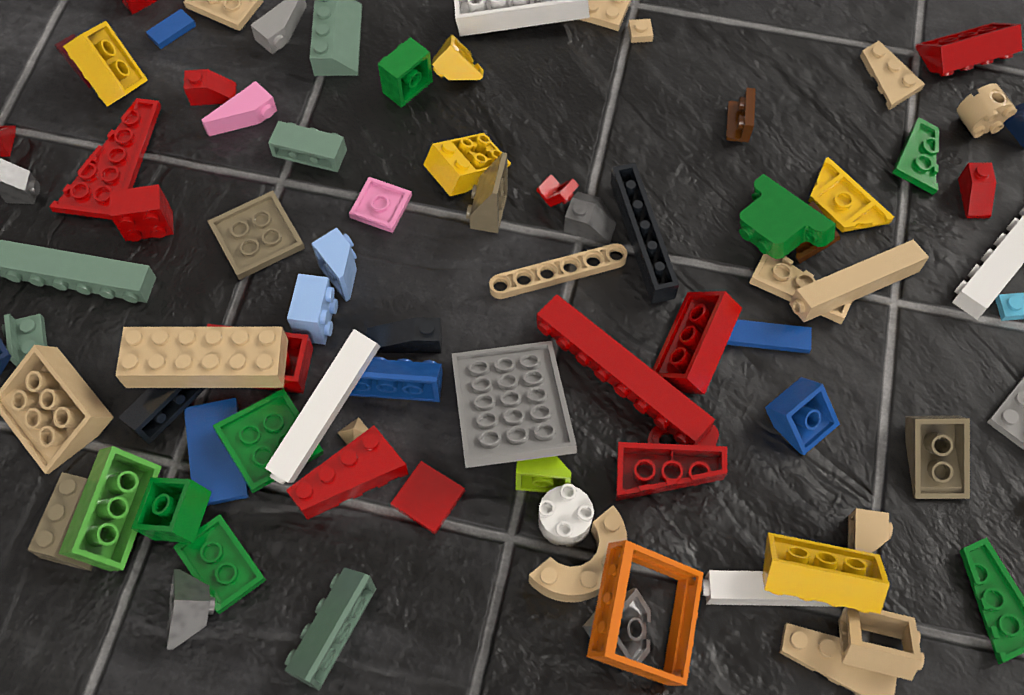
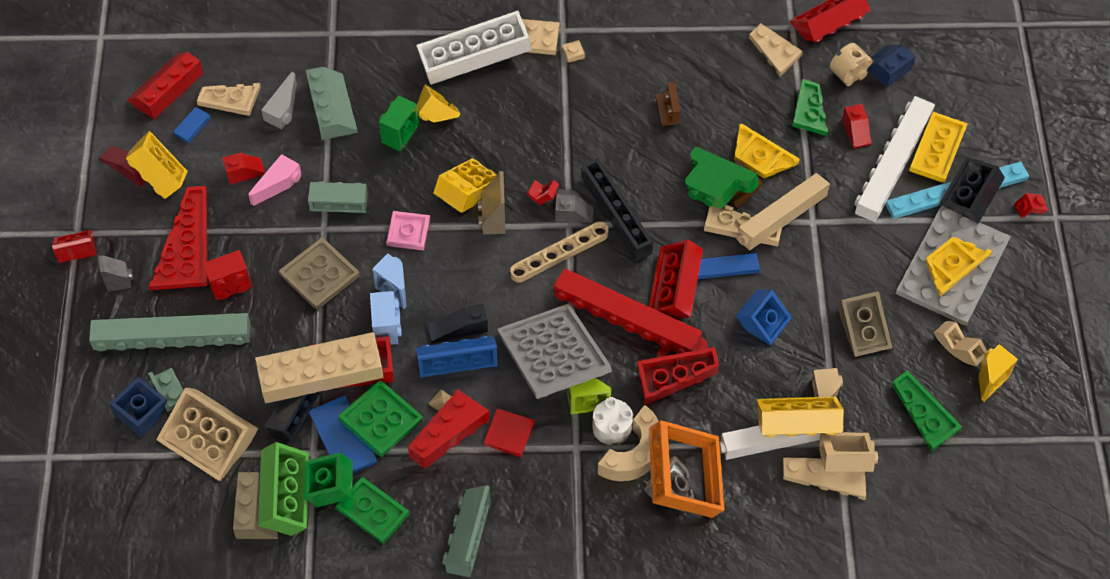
camera: 15 degrees left, 5 degrees down
flat silver slope [167,569,215,650] -> none
white brick [265,329,380,485] -> none

